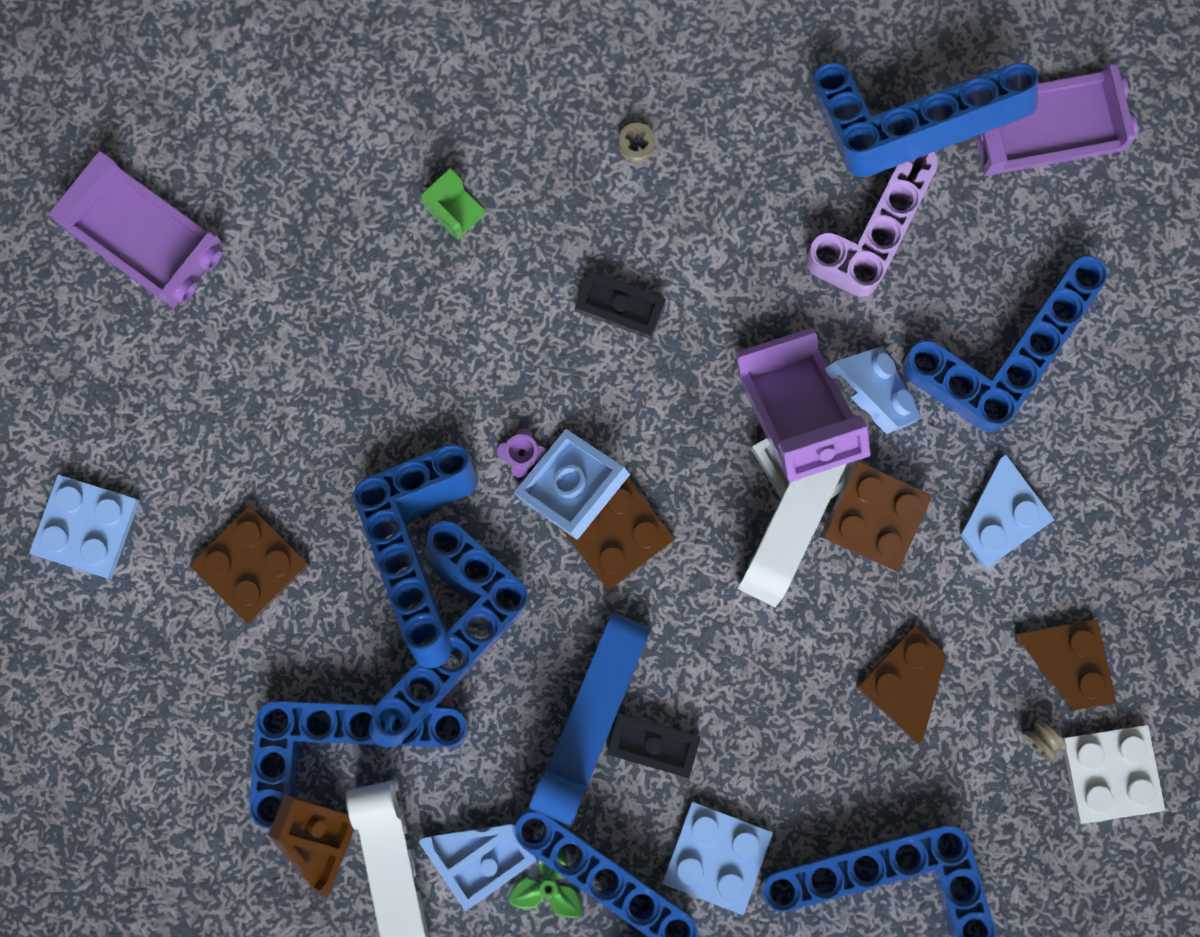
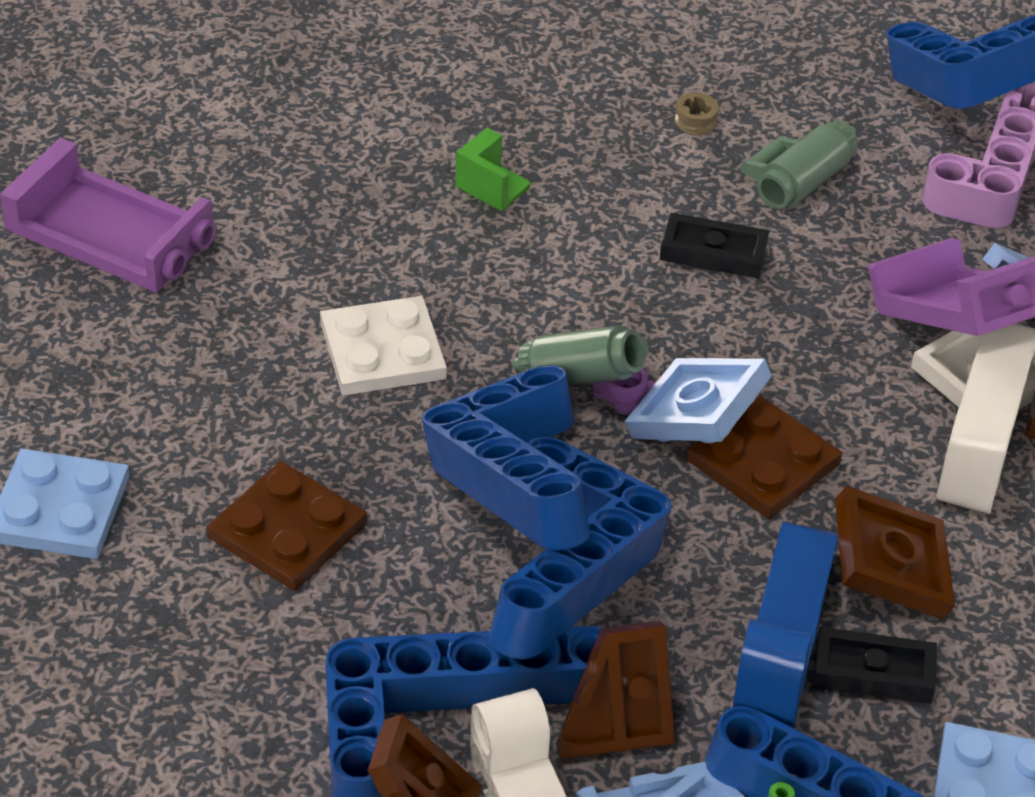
camera: 10 degrees left, 35 degrees down
none -> white plate [320,296,447,396]
none -> sand green piece [512,325,649,386]
none -> reddish brown wing [555,620,675,759]
none -> sand green piece [740,121,858,209]
none -> reddish brown plate [835,485,955,619]

